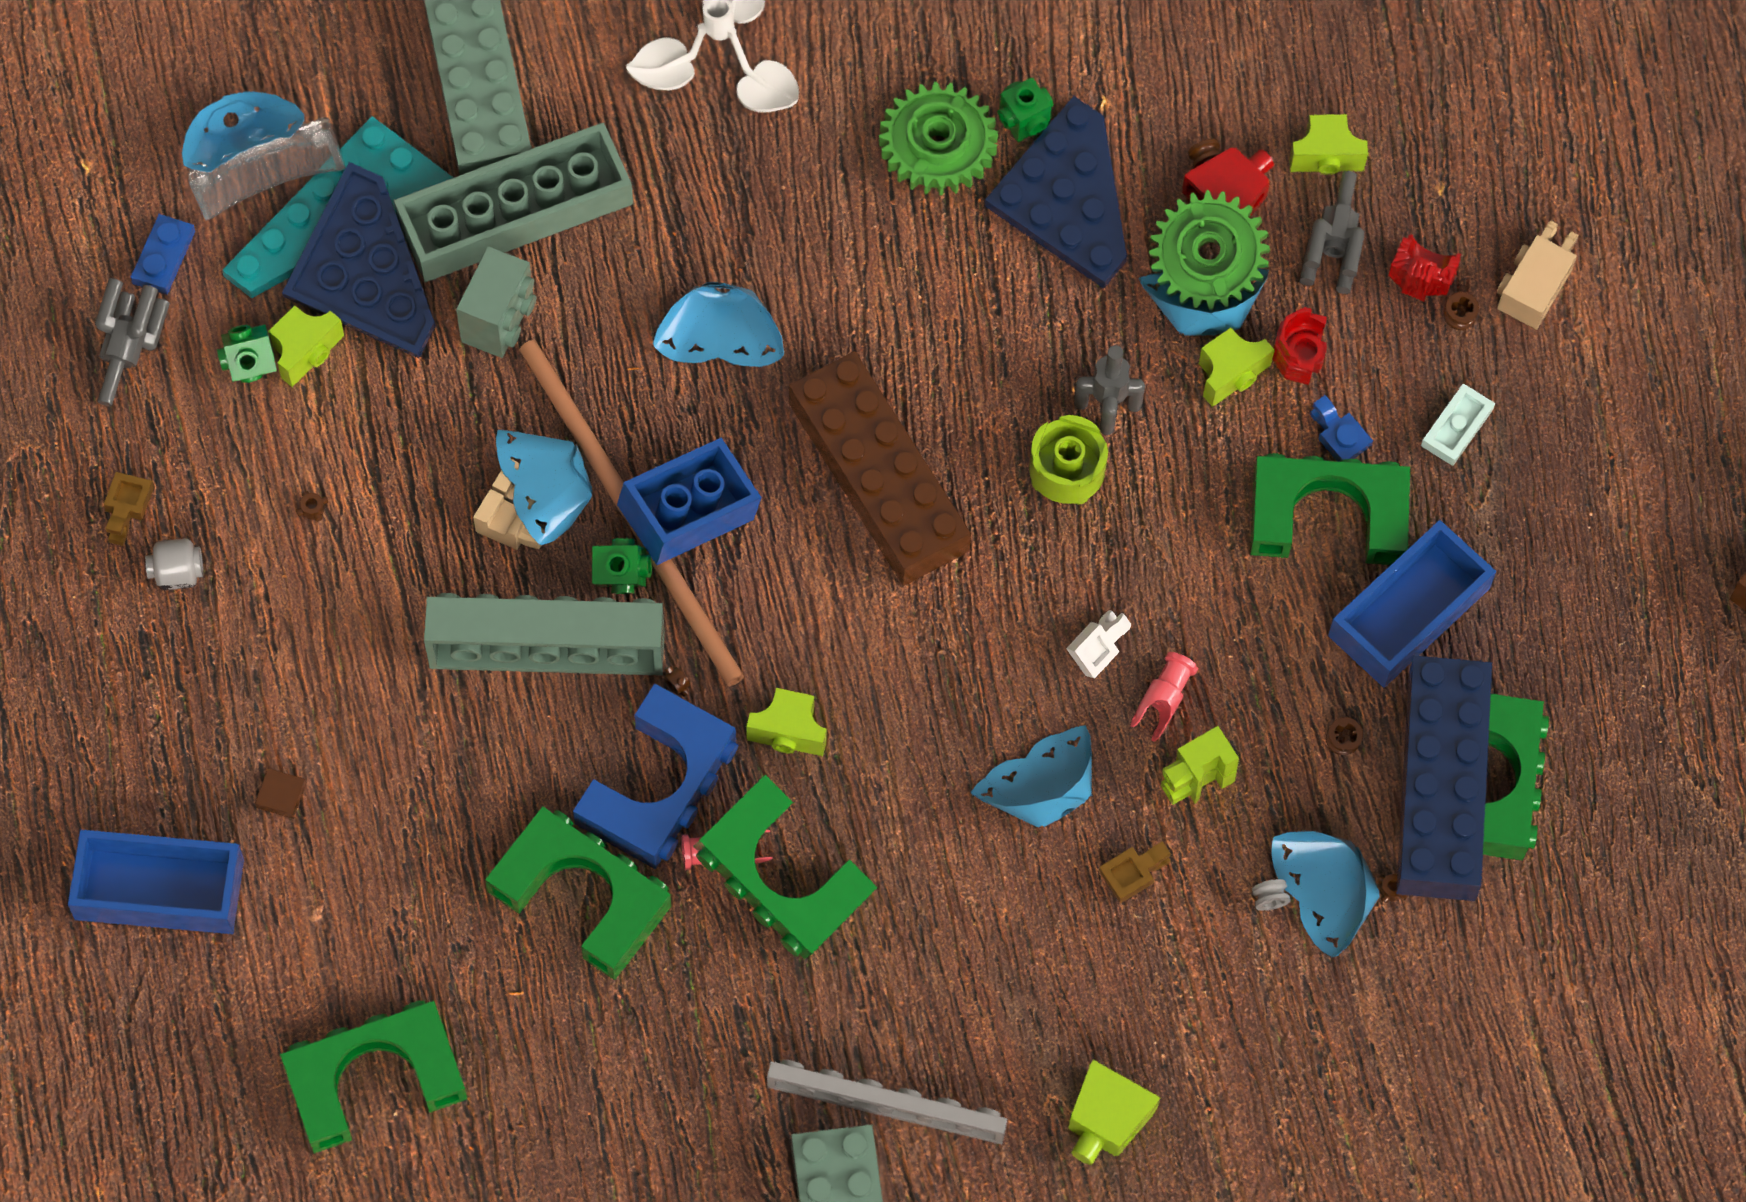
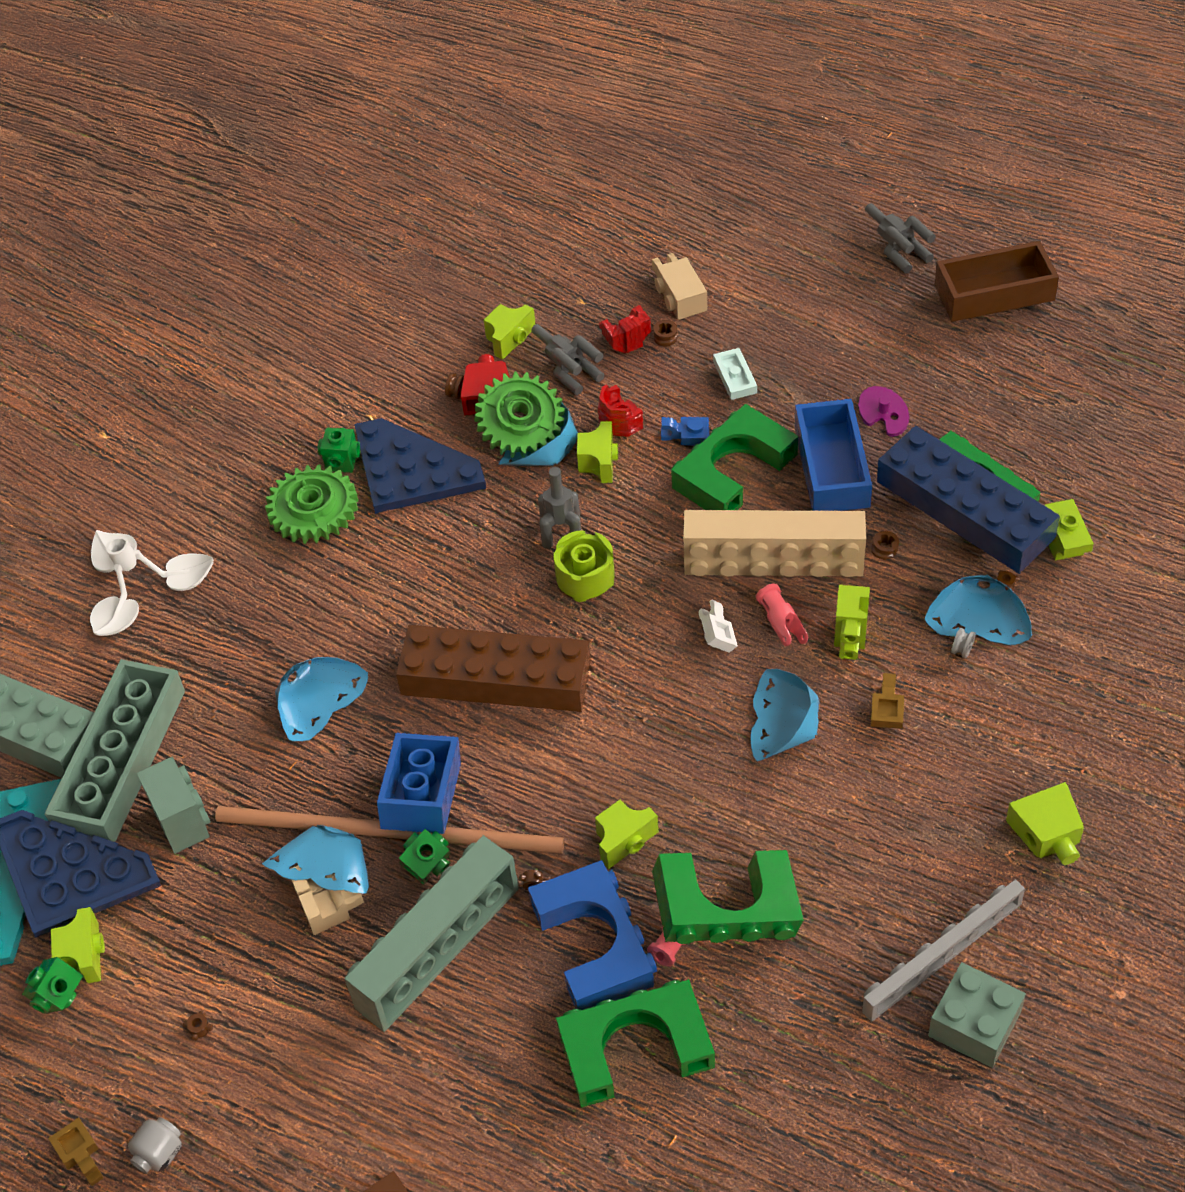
camera: 45 degrees left, 15 degrees down
none -> tan brick [683,510,866,577]
none -> magenta piece [858,386,909,437]
none -> lime brick [1044,499,1094,561]

